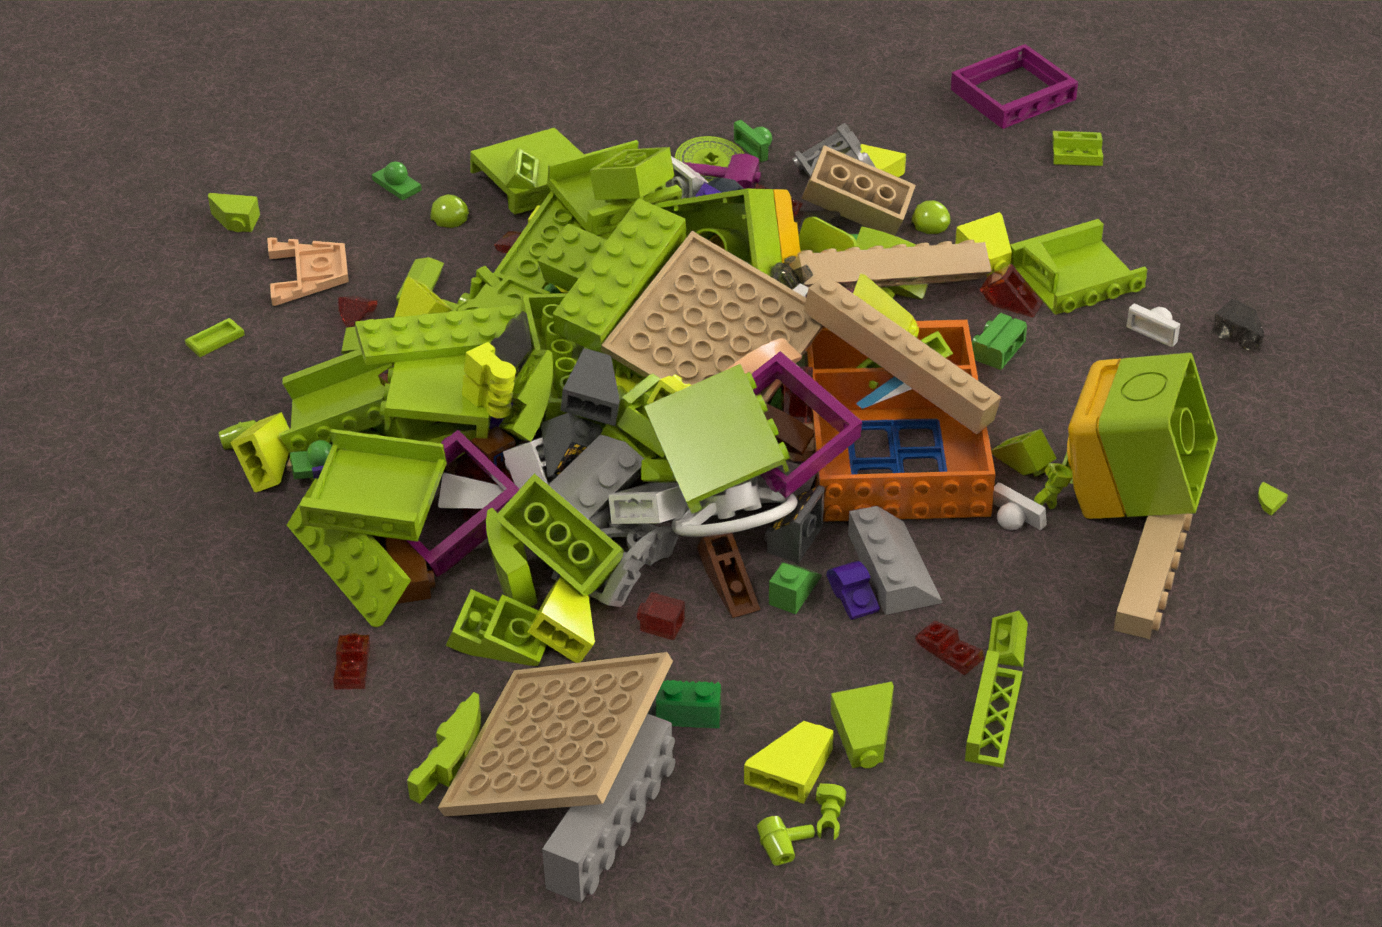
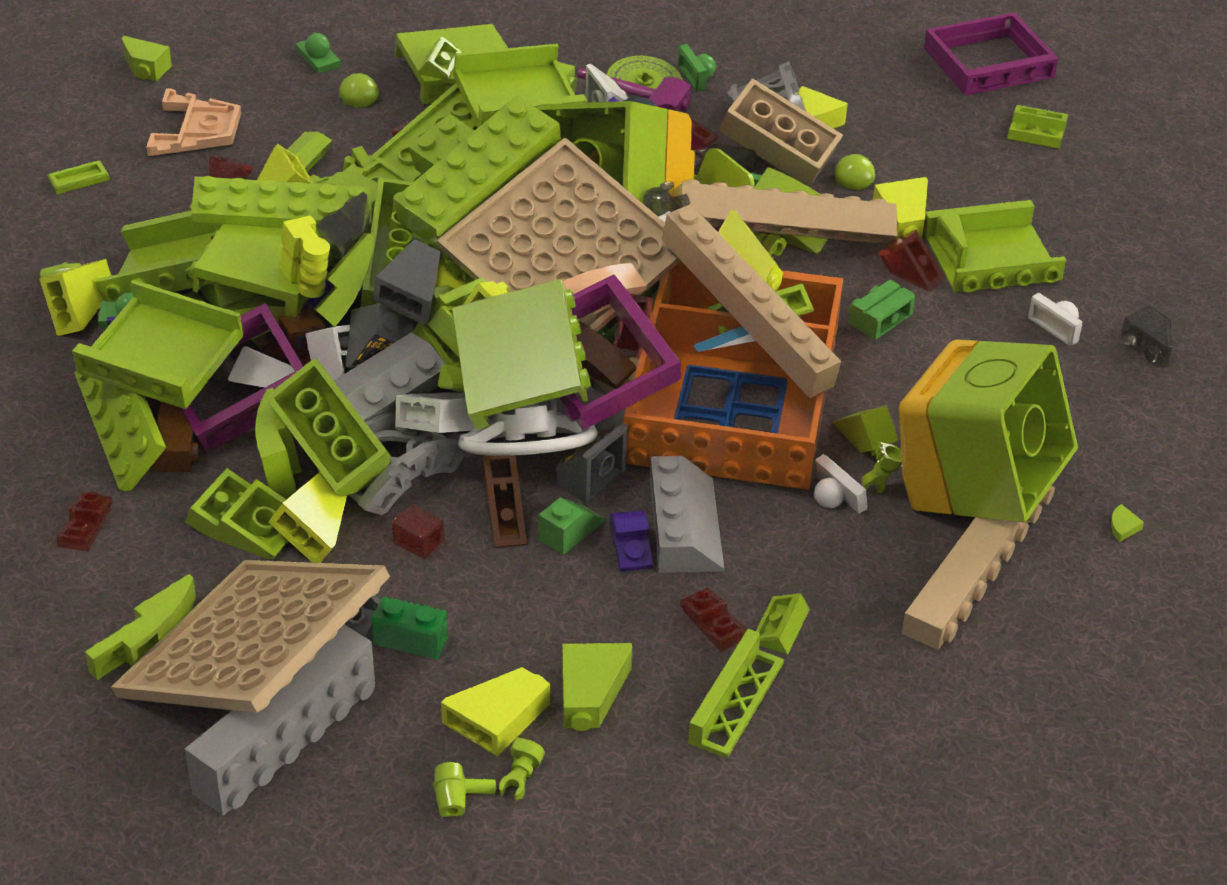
camera: 10 degrees right, 0 degrees up
lime brick [590,147,674,203] -> none

